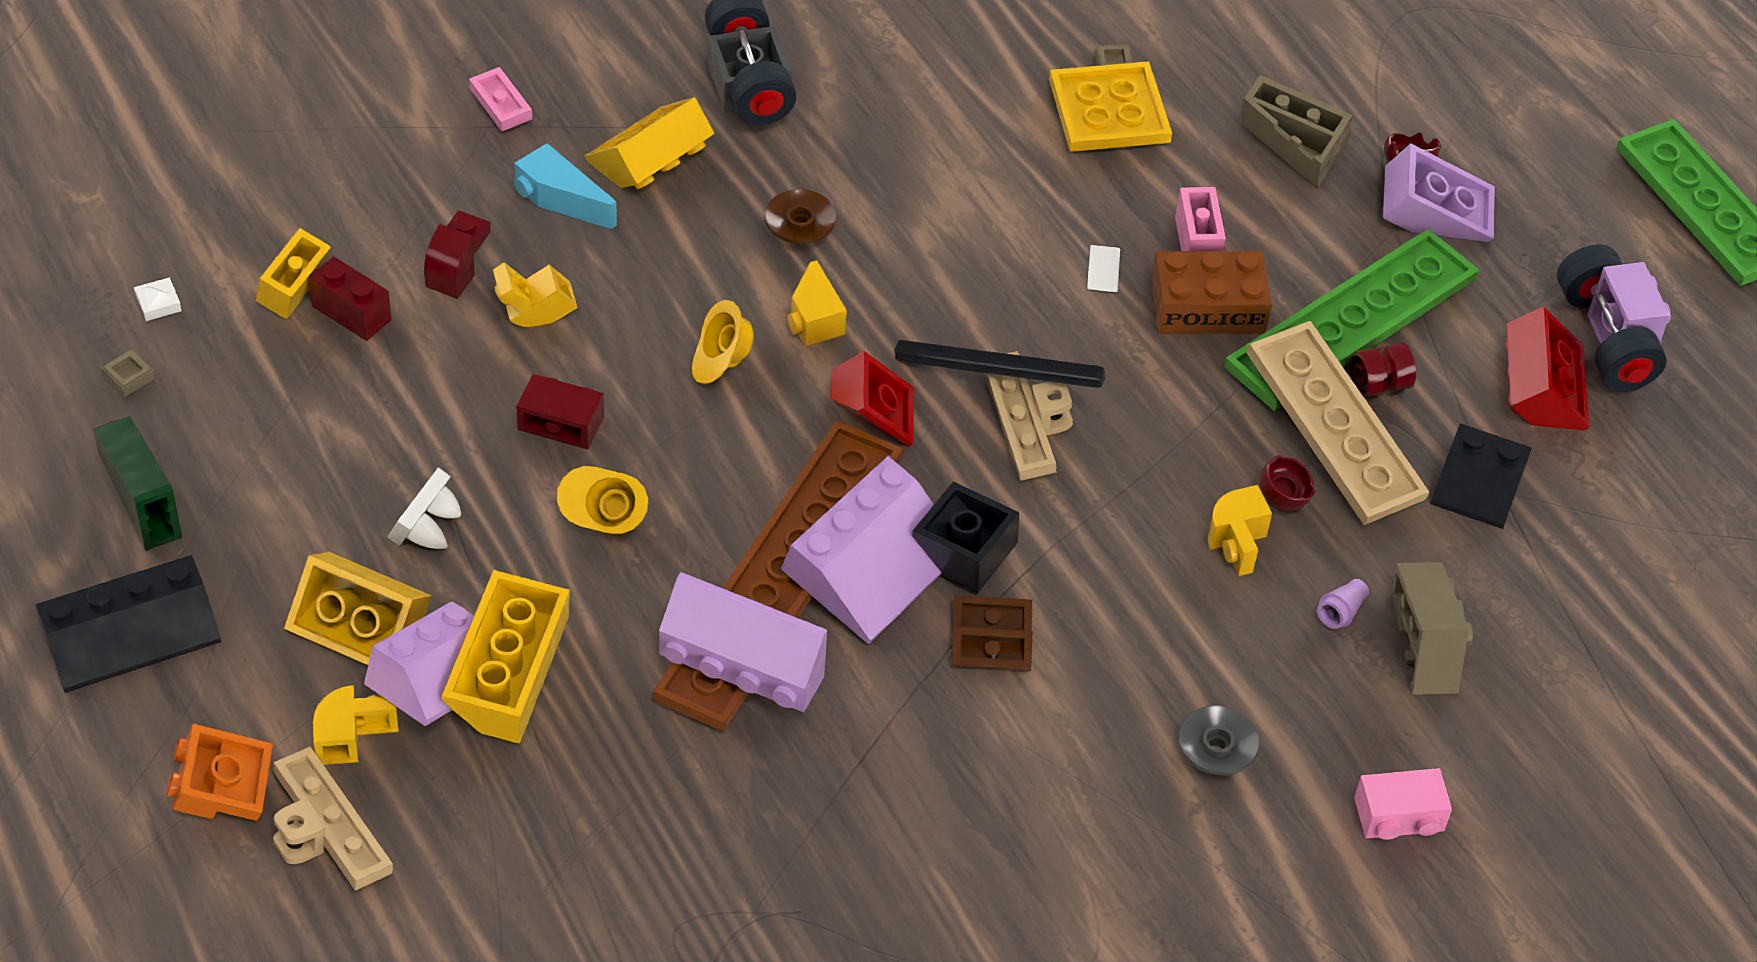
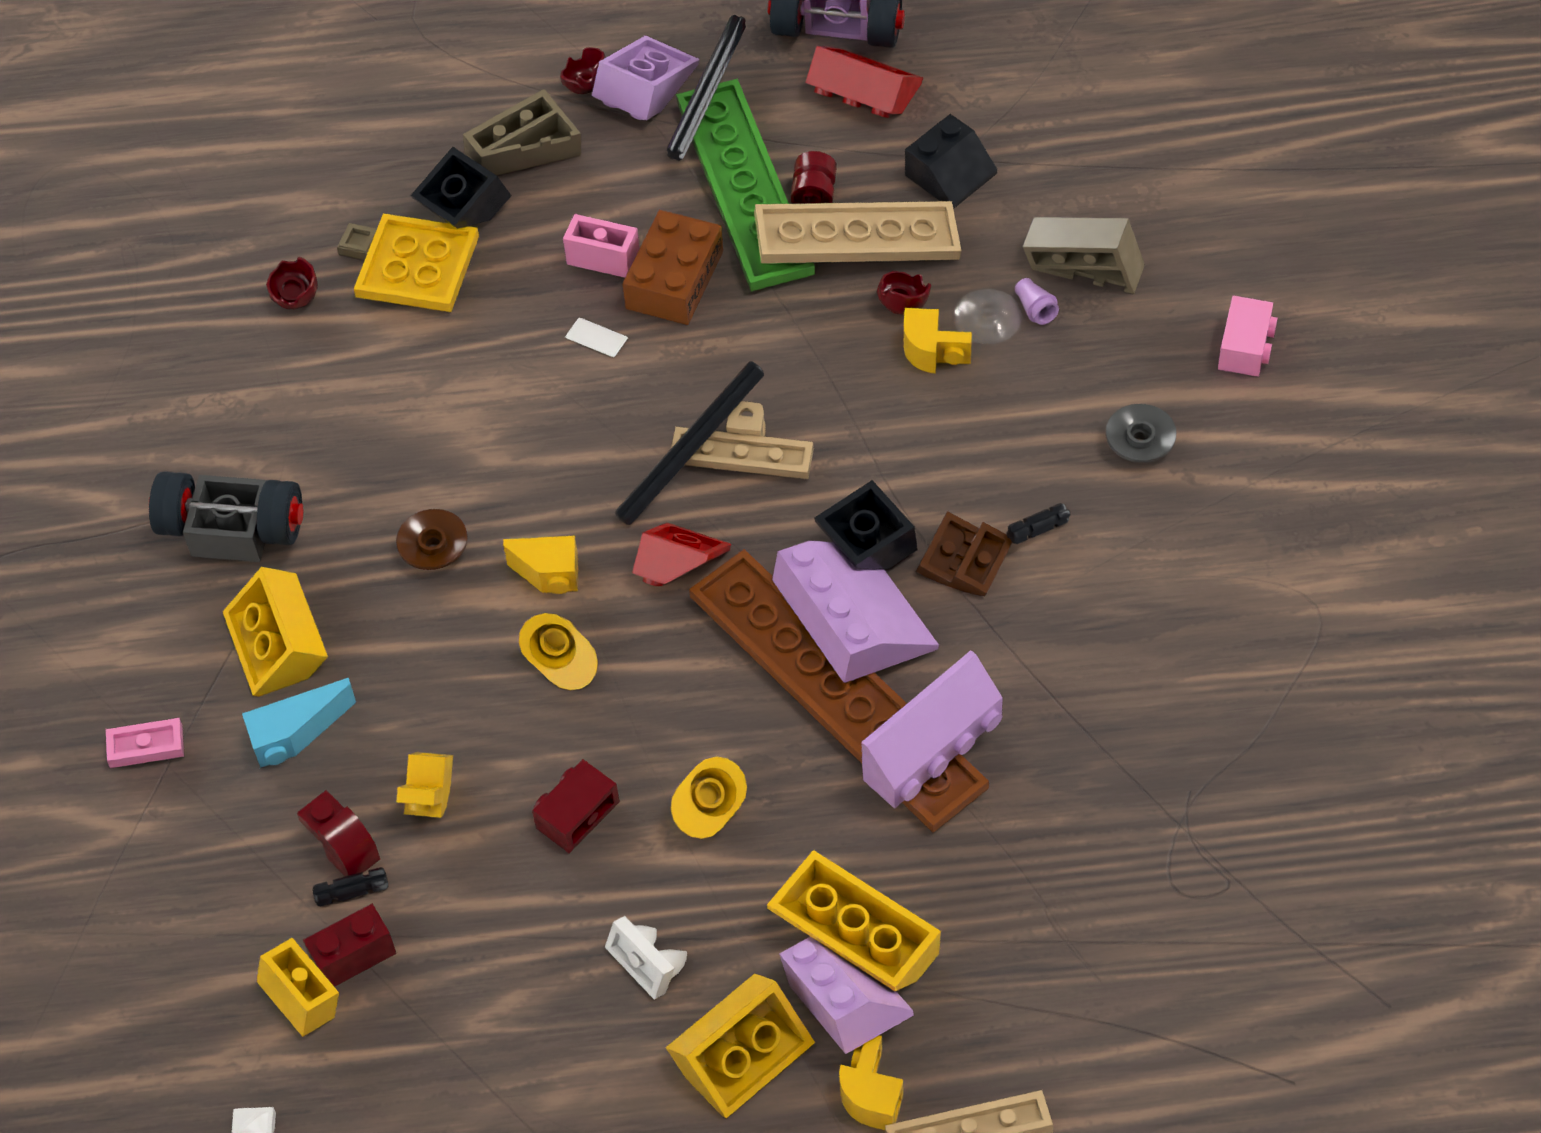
camera: 60 degrees left, 5 degrees up
none -> dark red hair [266,257,318,309]
none -> black axle [312,867,388,907]
none -> black slope [410,147,512,229]
none -> black axle [667,15,746,161]
none -> clear dish [954,289,1022,344]
none -> black axle [1006,503,1071,544]

